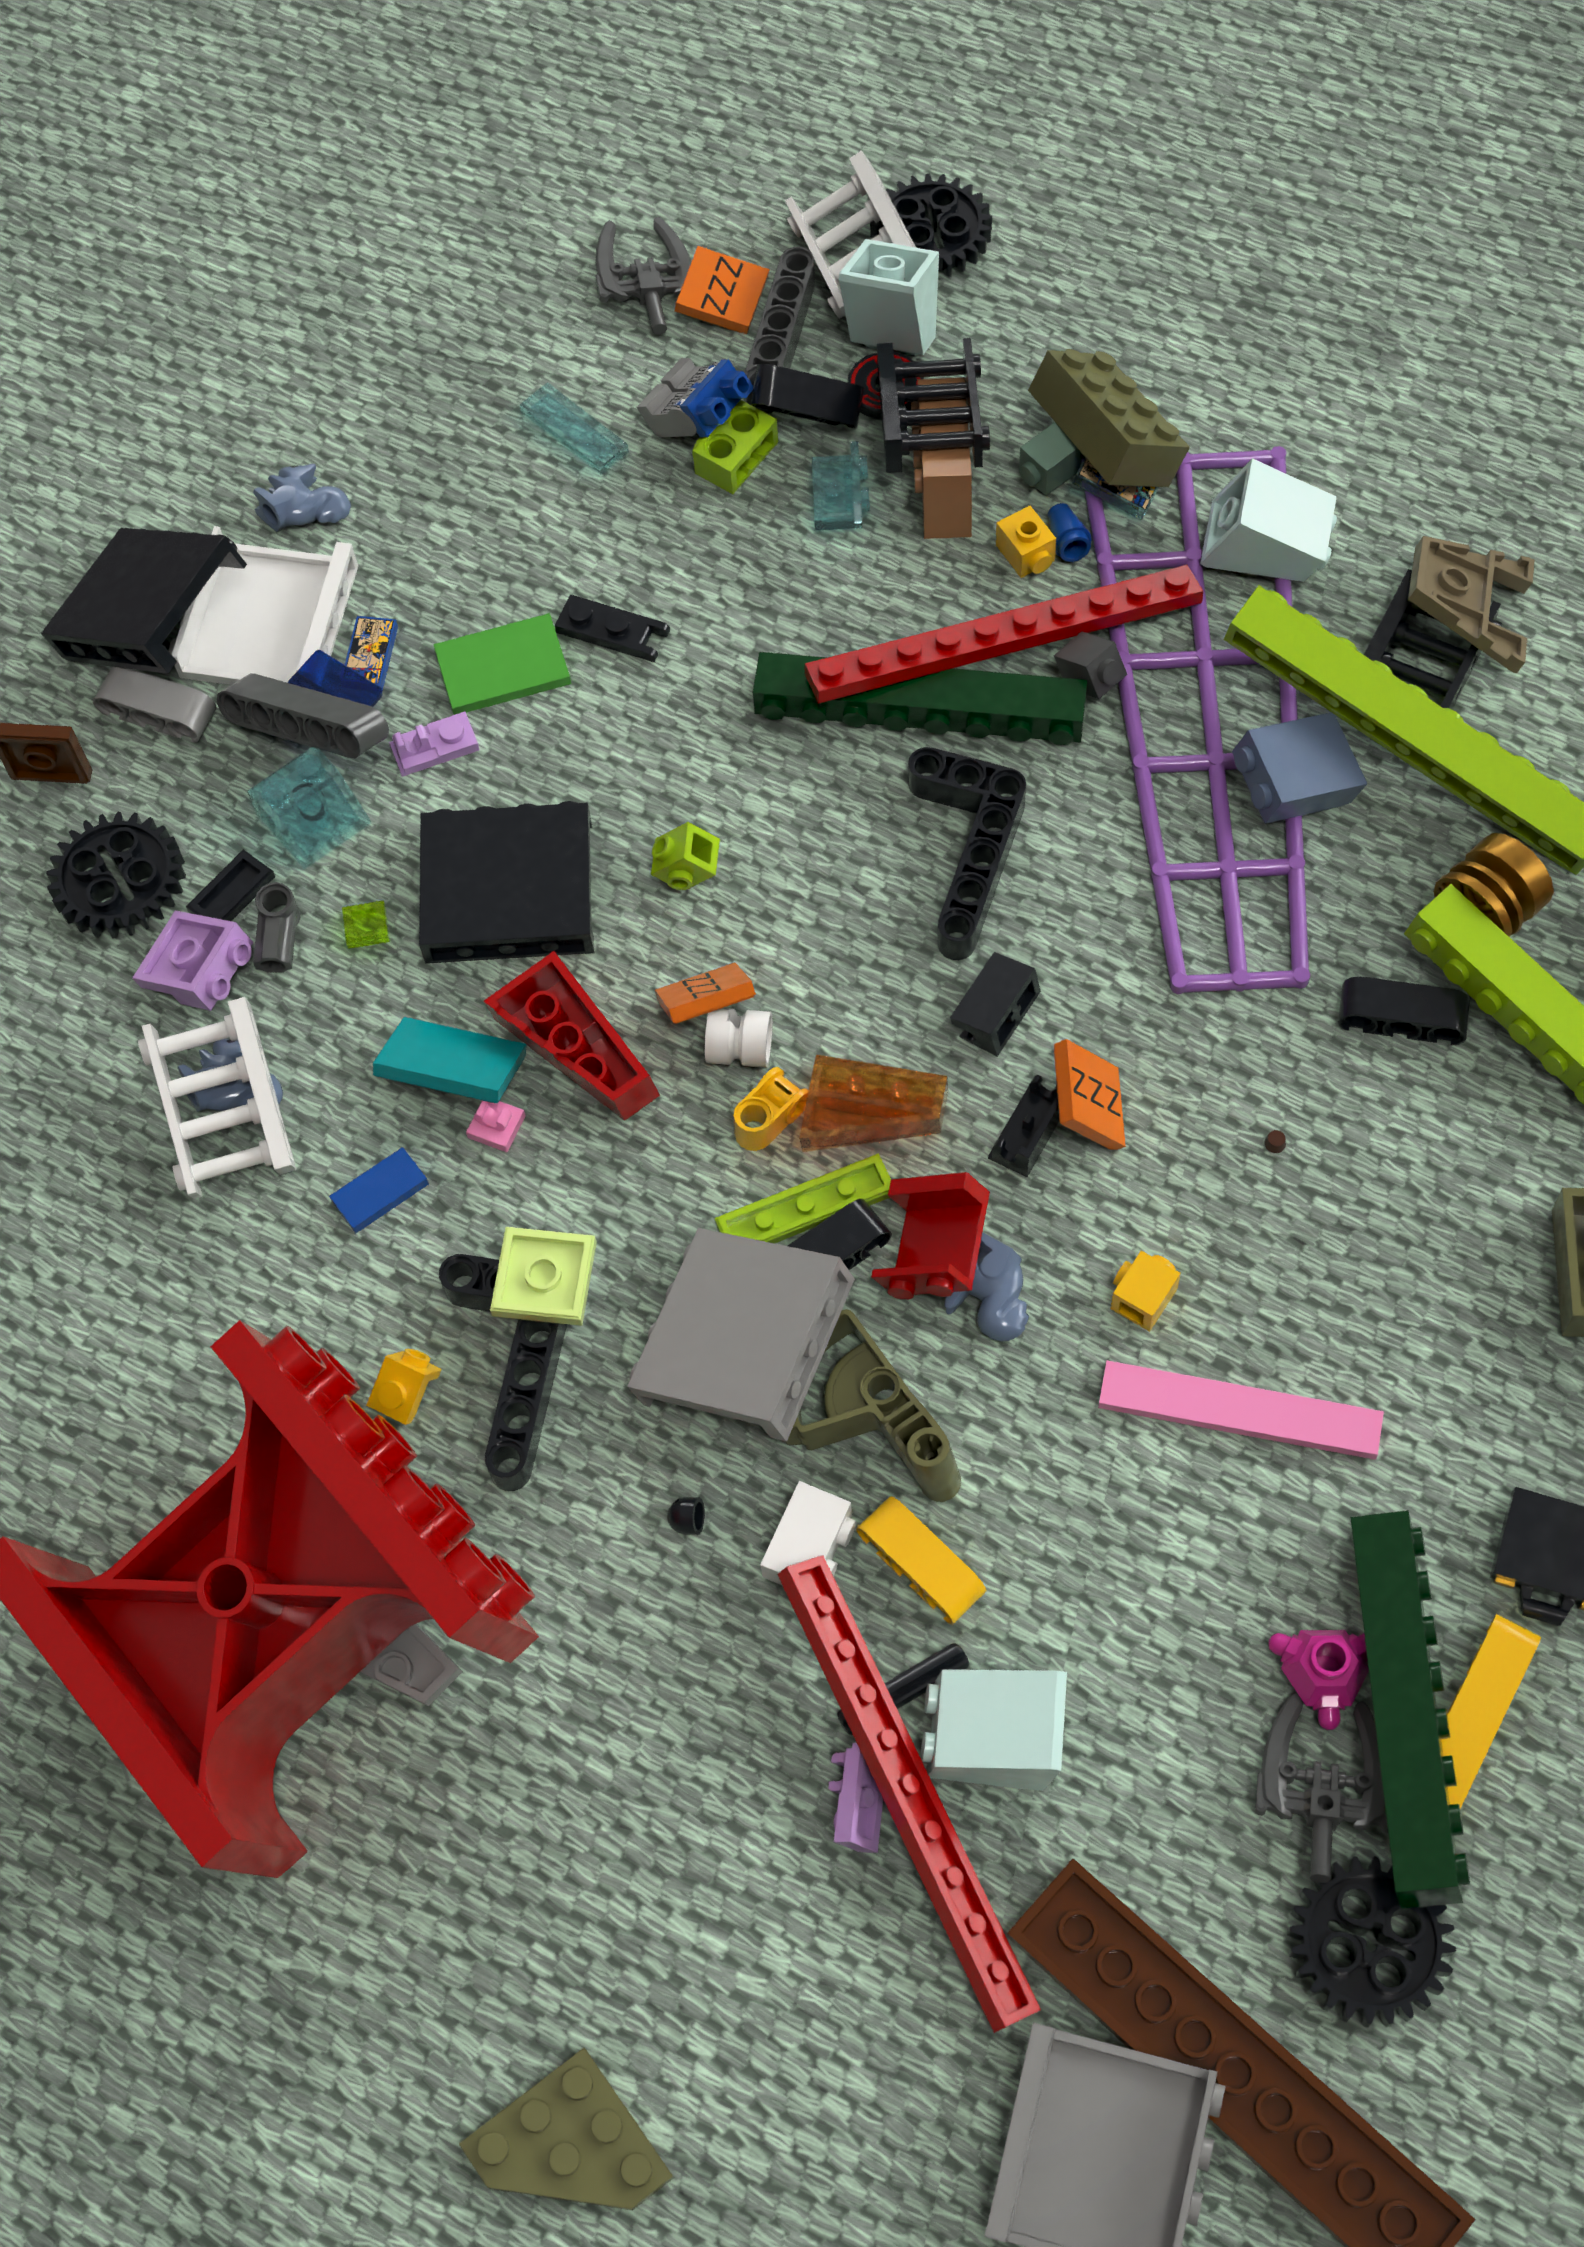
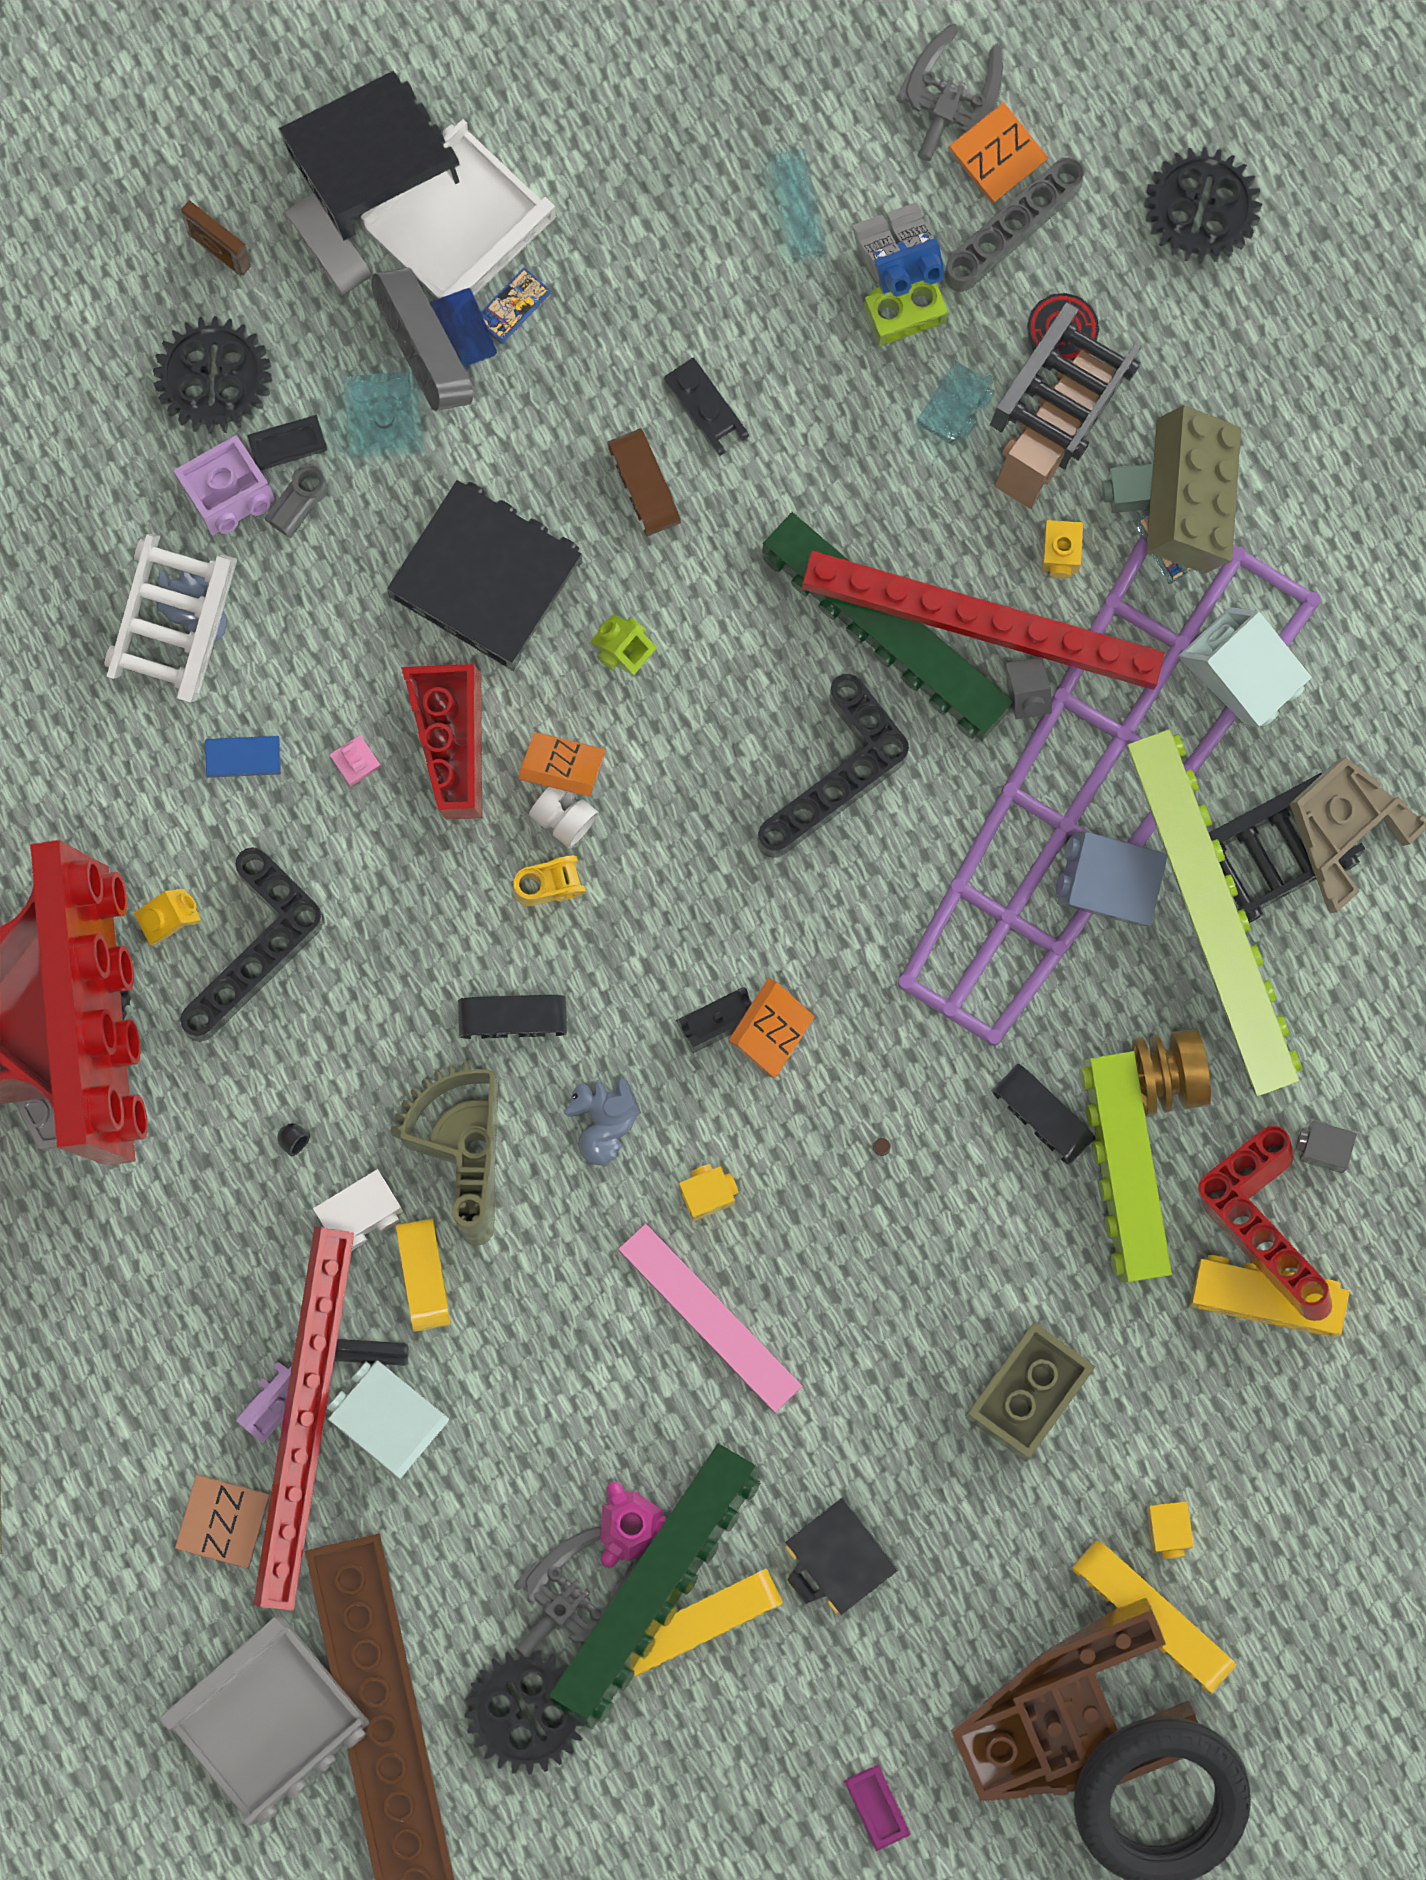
camera: 25 degrees right, 15 degrees up
sand blue animal [253,464,351,532] -> none
clear neon green tile [342,900,390,949] -> none
teal tile [373,1017,527,1103] -> none
lavender plate [389,712,480,777] -> none
bright green tile [433,613,571,715] -> none
yellowish green tile [490,1227,597,1326] -> none
light grey panel [627,1228,855,1442] -> none
lime tile [714,1153,891,1244] -> none
black beam [751,364,864,428] -> none
white fence [785,150,916,319] -> none
clear orange wedge [799,1054,949,1152] -> none
light aqua slope [839,239,939,355] -> none
red panel [871,1172,990,1300] -> none
black hinge [950,952,1041,1057] -> none
blue cone [1047,503,1092,562] -> none
none -> nougat tile [175,1475,270,1569]
none -> reddish brown beam [607,428,681,537]

